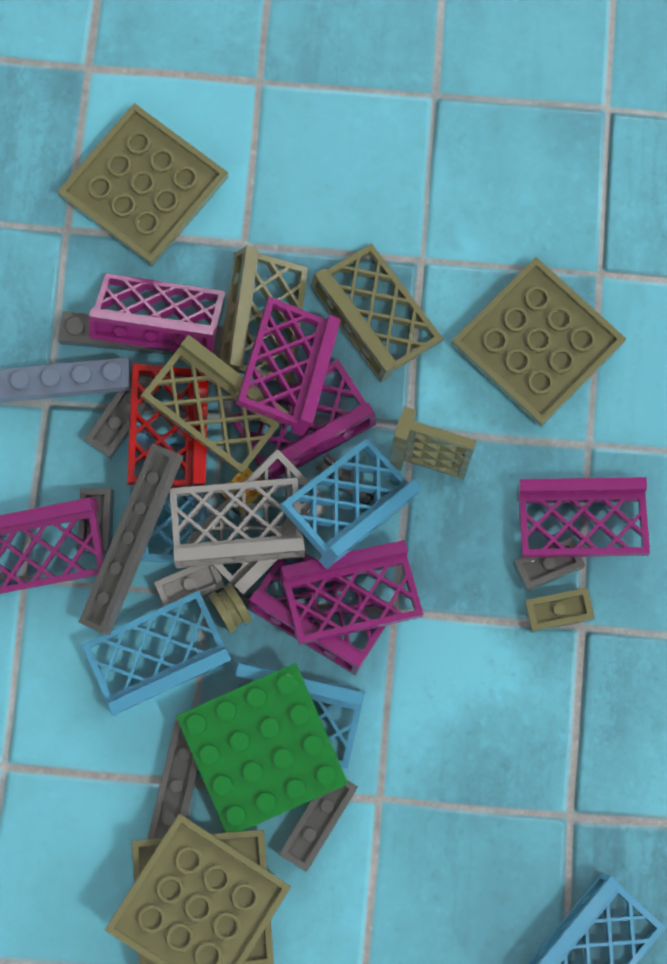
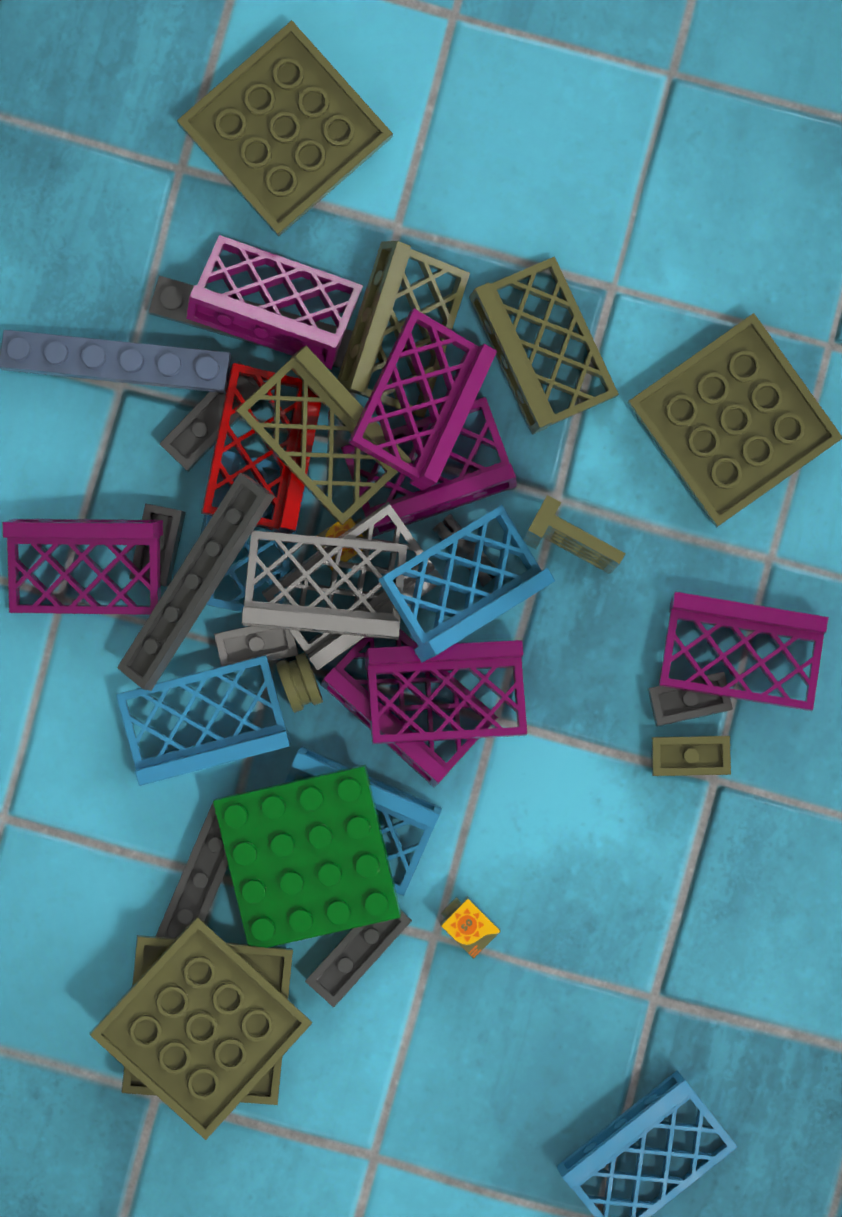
camera: 15 degrees right, 10 degrees up
none -> brick [440,896,501,959]

